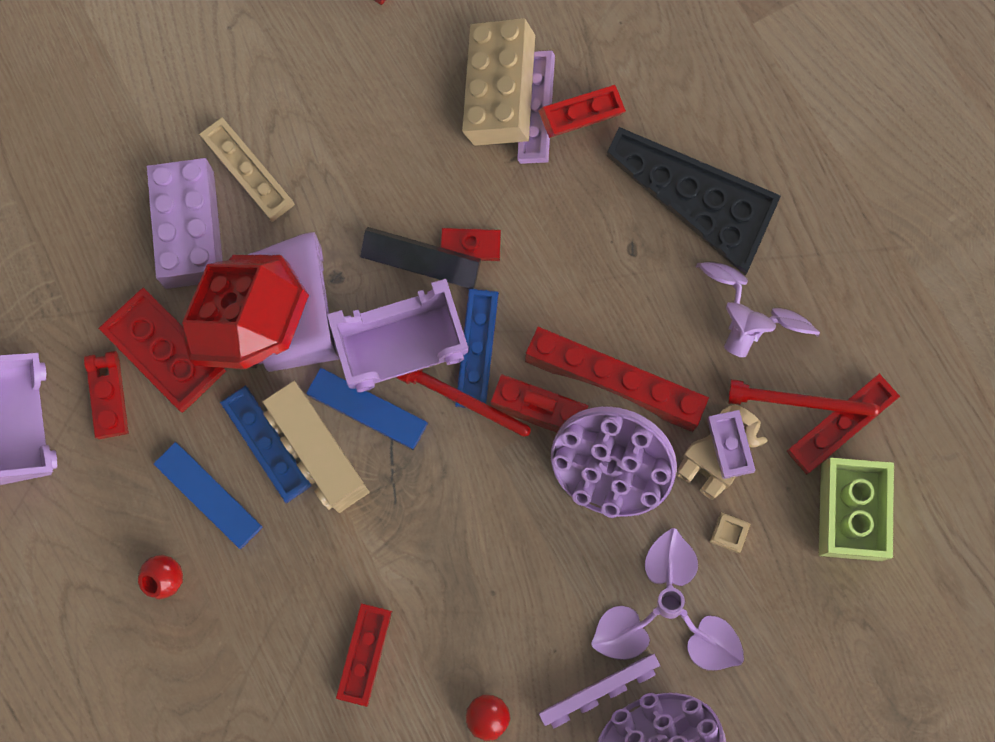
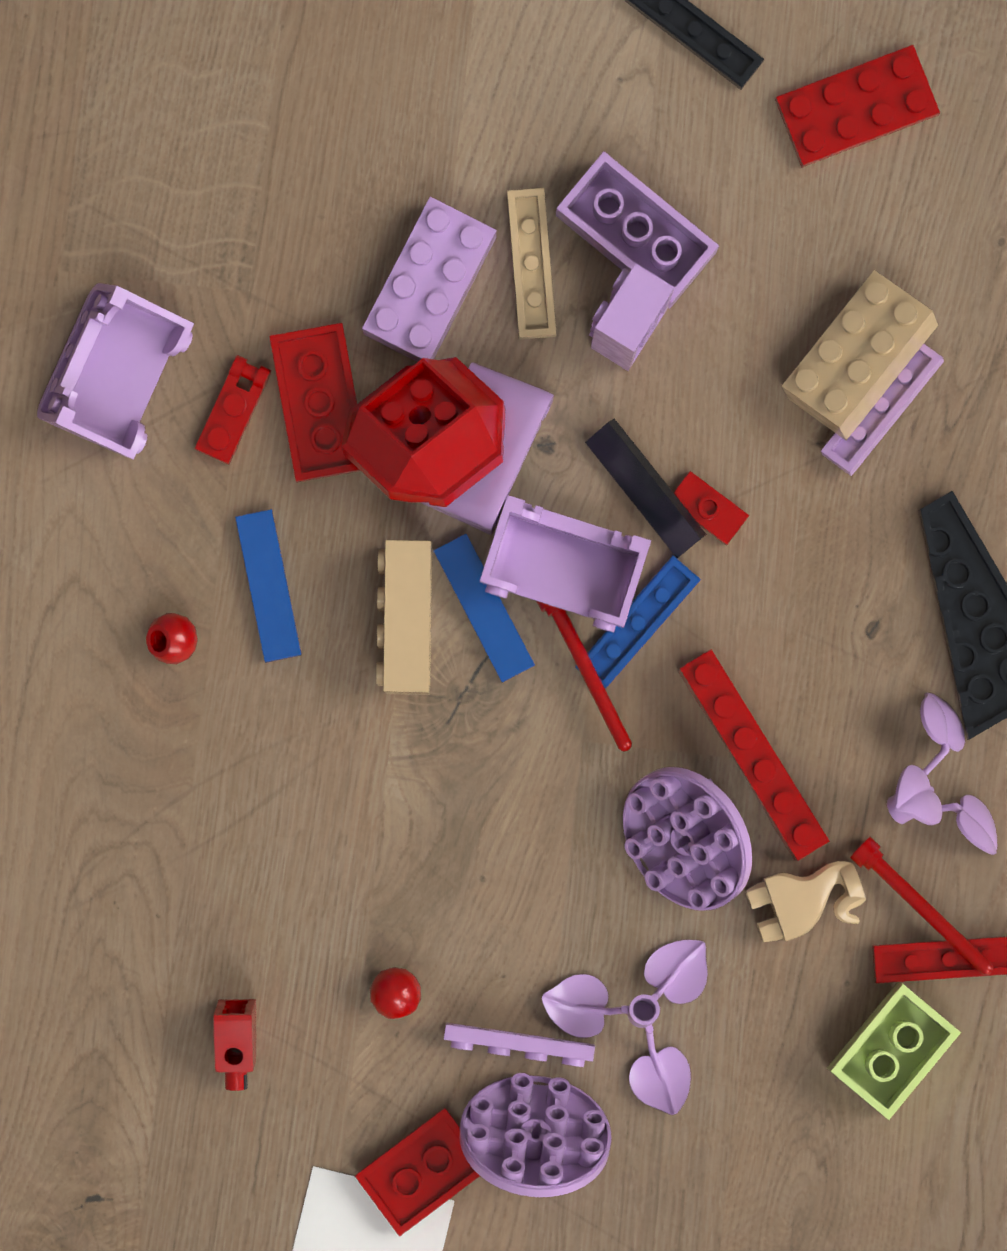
camera: 30 degrees right, 10 degrees up
blue tile [220,385,312,503] -> none
red plate [336,603,393,707] -> none
red piece [491,374,589,433] -> none
red plate [539,85,626,138] -> none
lavender plate [707,410,755,479] -> none
tan tile [709,512,751,554] -> none
none -> lavender brick [556,152,719,309]
none -> lavender brick [589,263,675,371]

